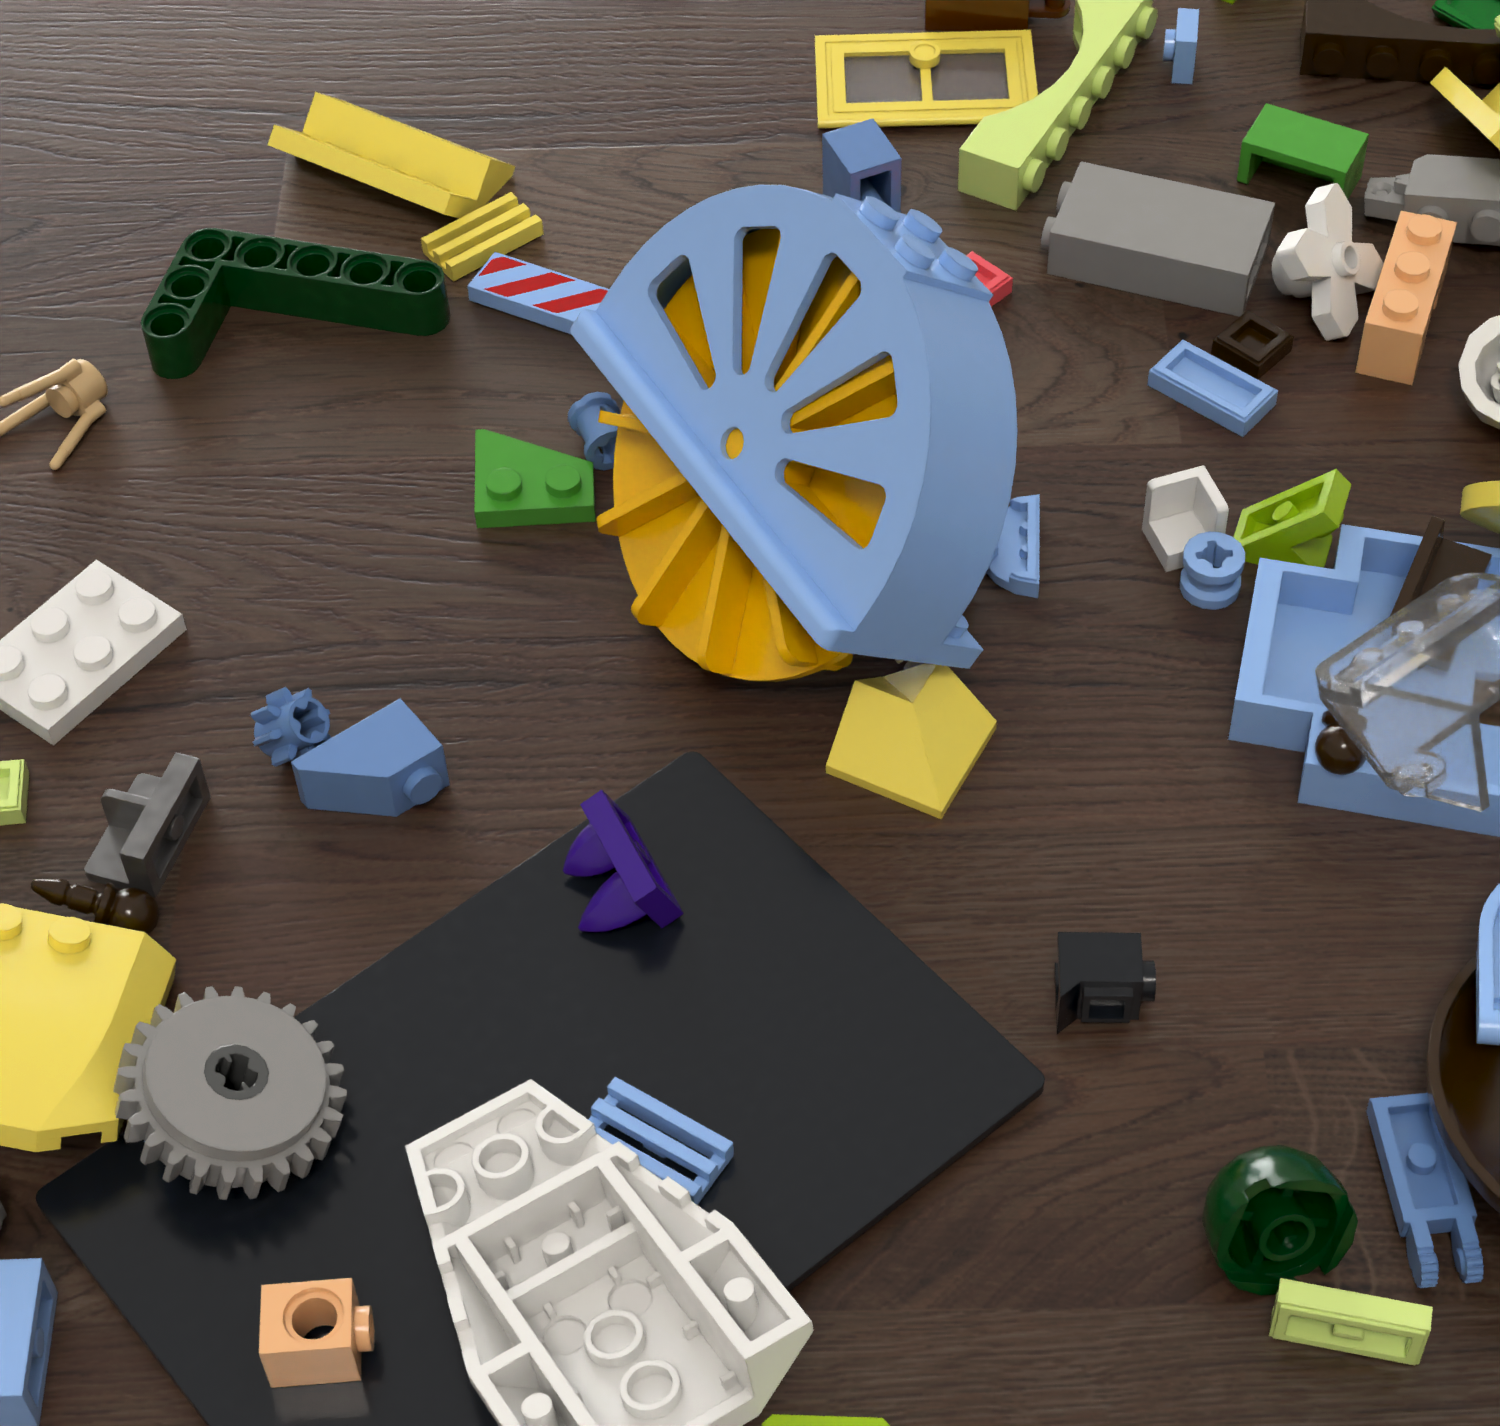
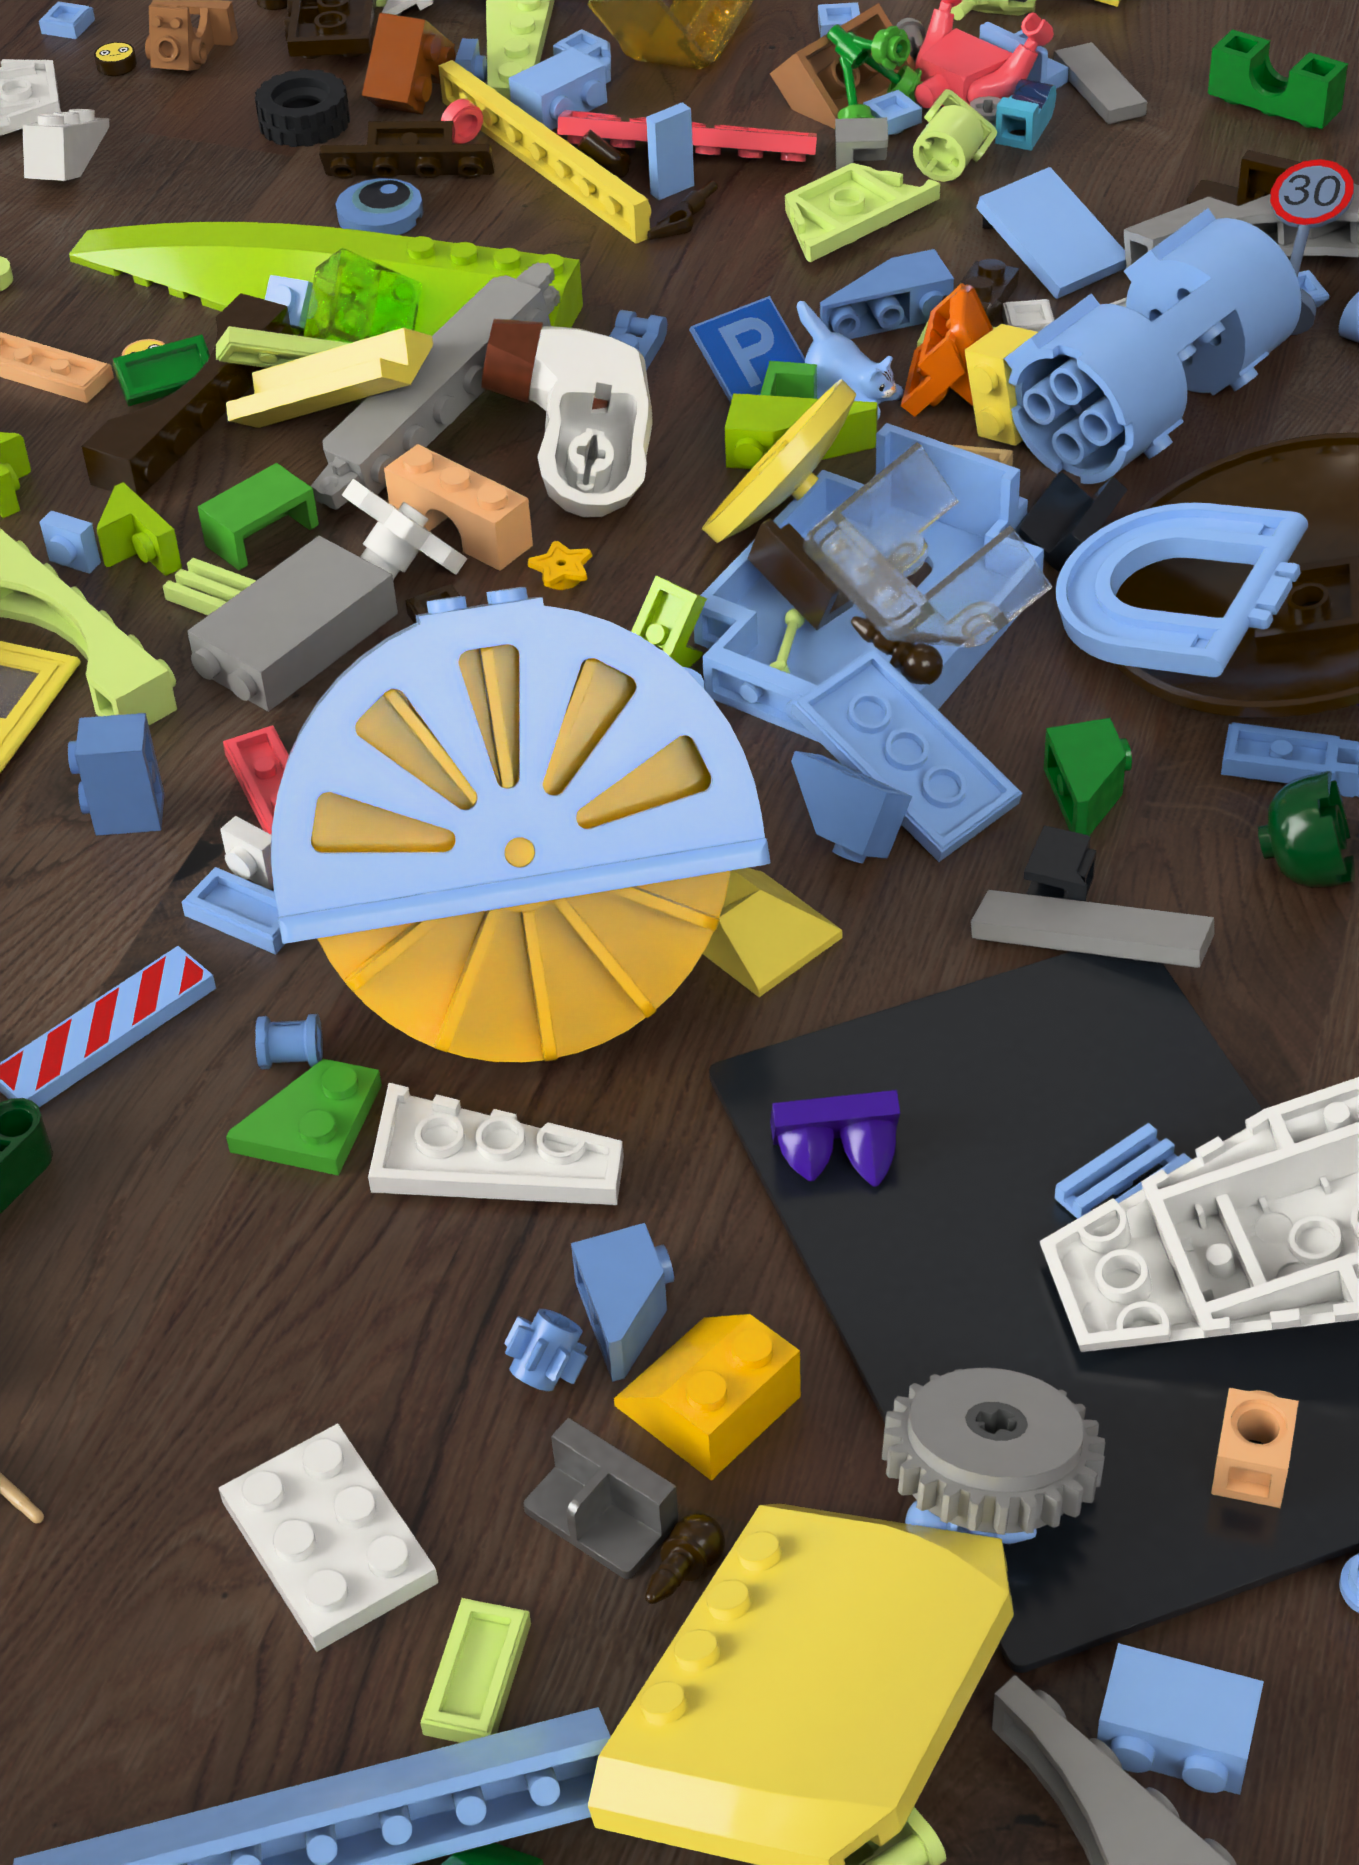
camera: 70 degrees left, 5 degrees down
none -> lime slope [97,482,182,576]
none -> yellowish green tile [163,558,256,615]
none -> white wing [368,1083,624,1205]
none -> yellow plate [527,541,592,590]
none -> yellow slope [614,1314,801,1481]
none -> yellowish green hinge [769,609,805,674]
none -> light blue tile [791,647,1023,862]
none -> medium blue slope [791,751,912,863]
none -> light grey tile [971,890,1215,968]
none -> green slope [1044,718,1132,836]

